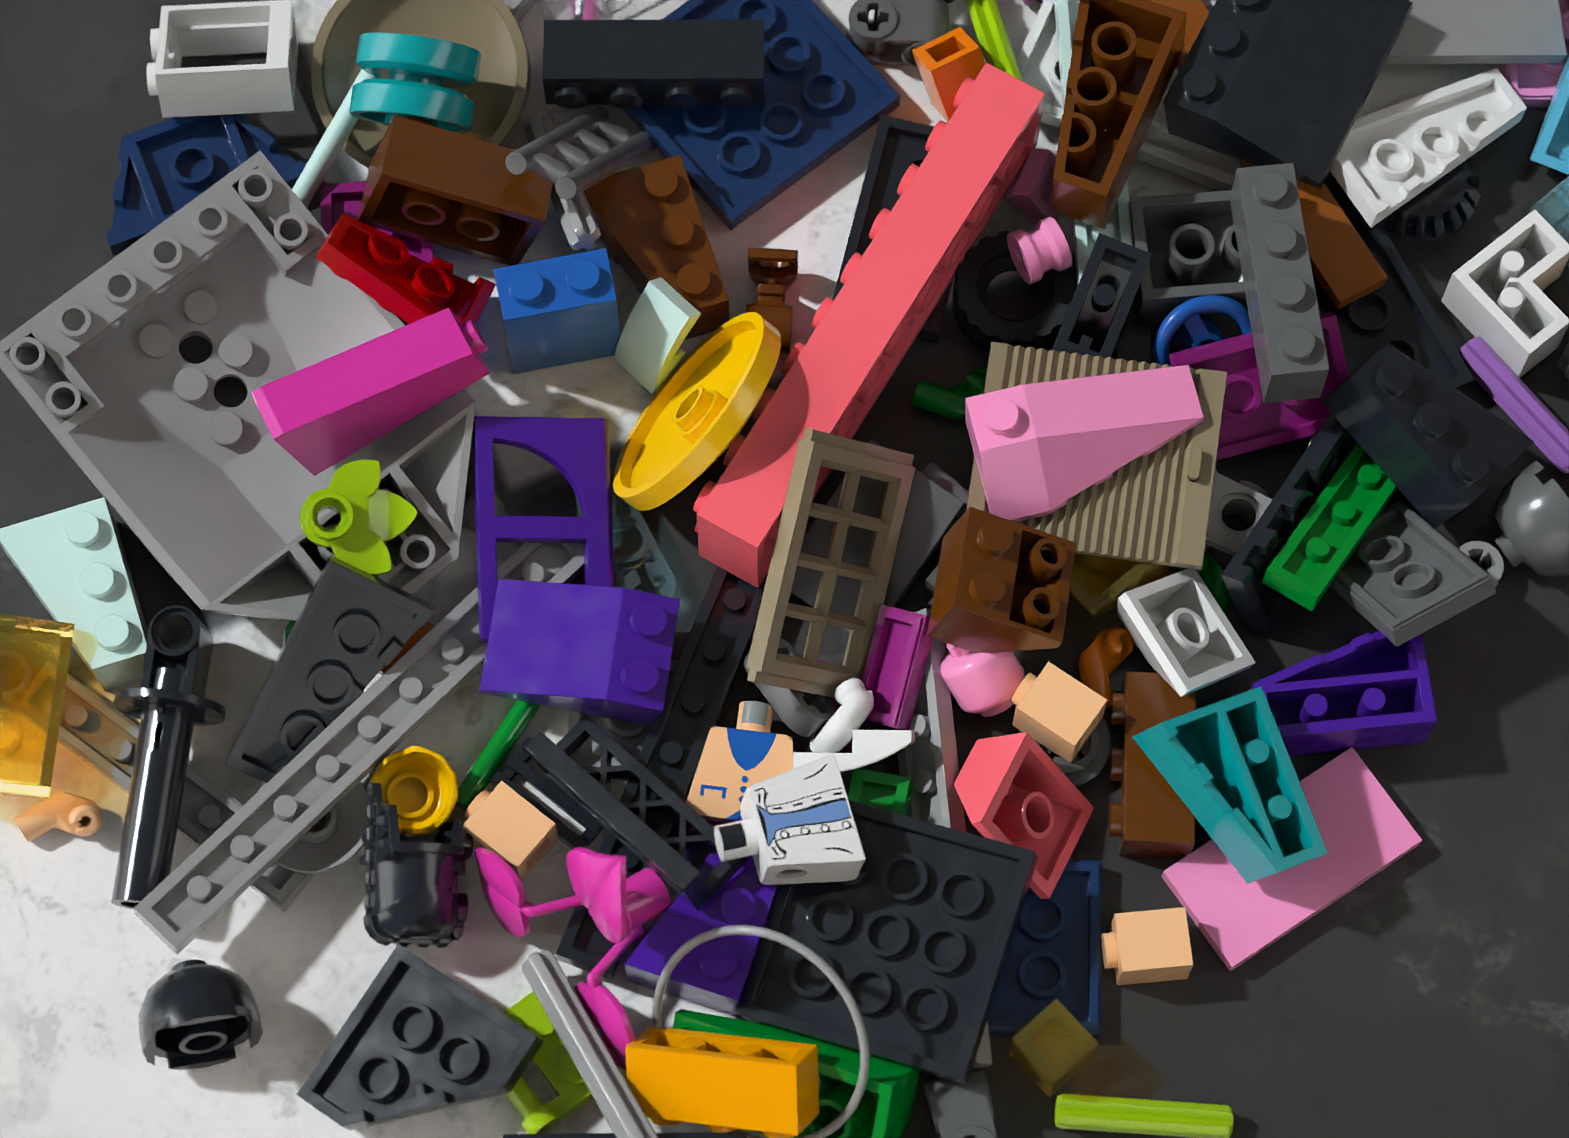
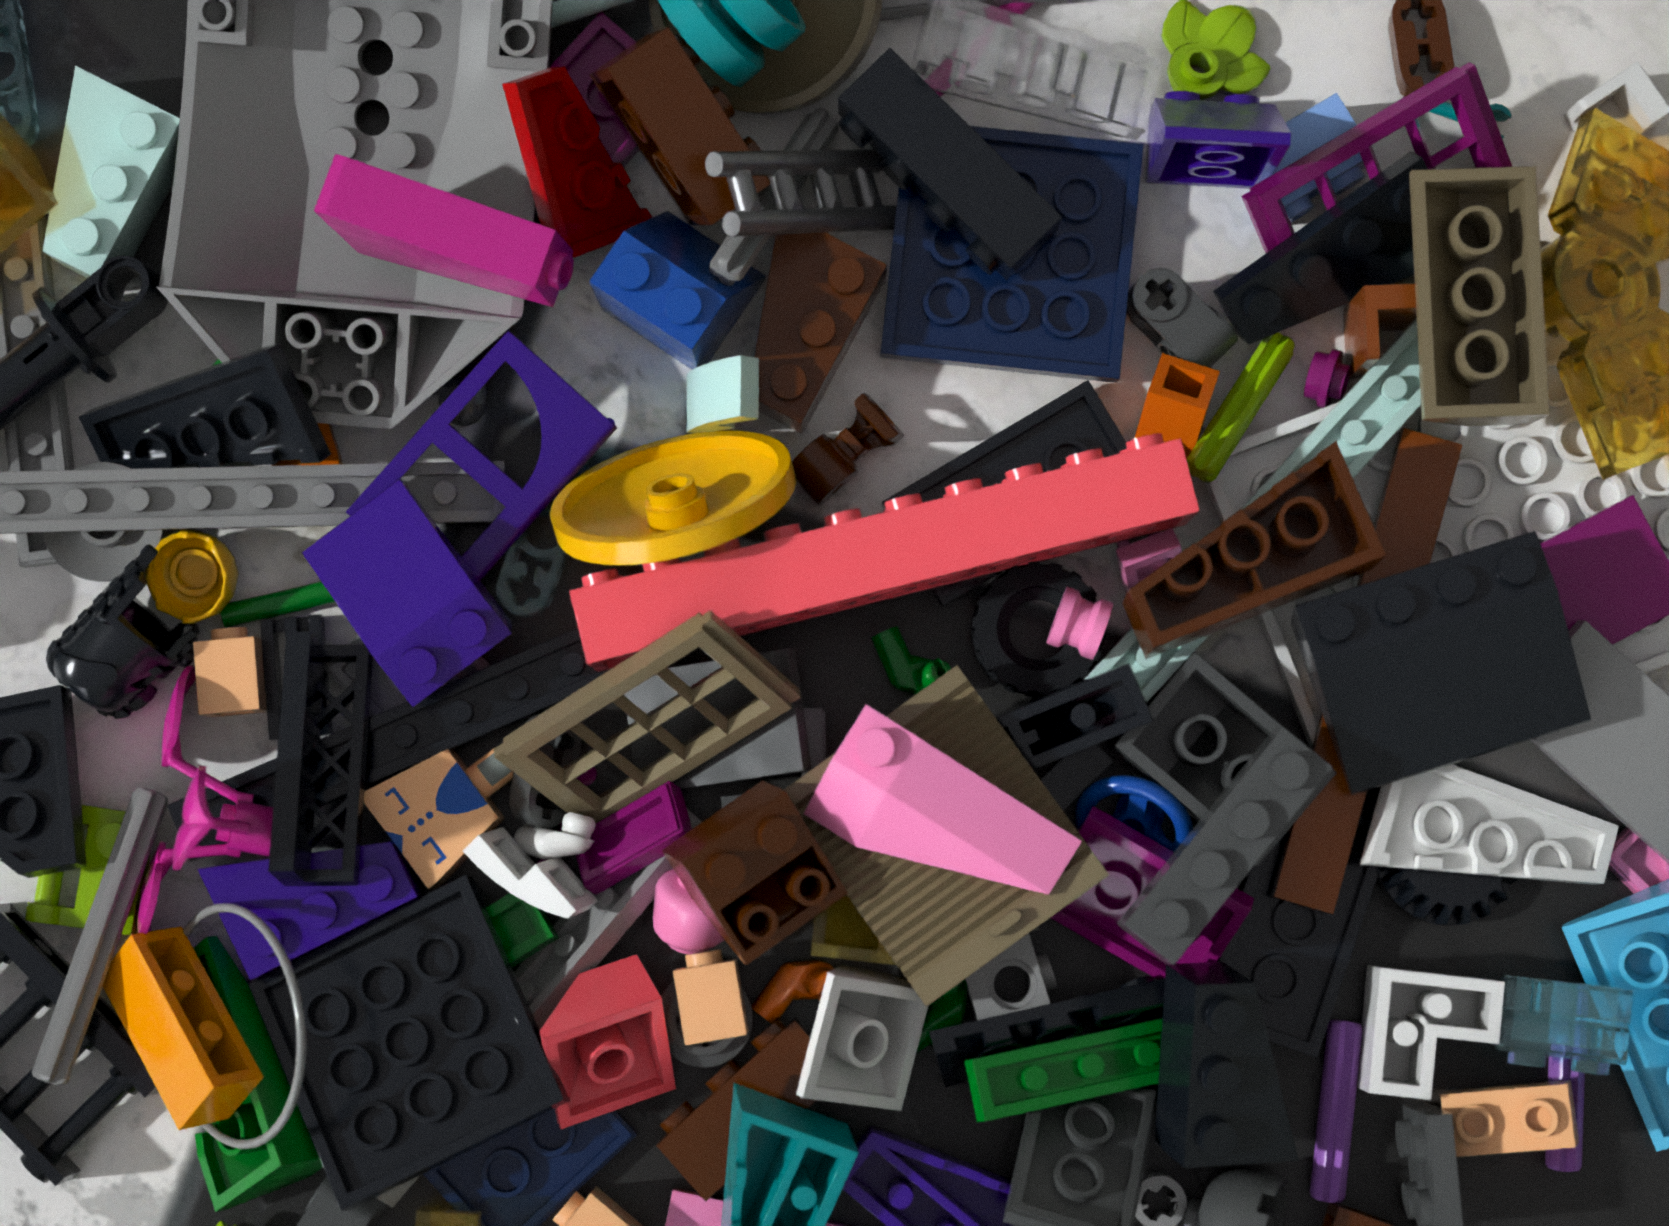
camera: 50 degrees right, 15 degrees up
lime plate [299,460,417,575] -> none
white torso [714,754,865,885] -> none

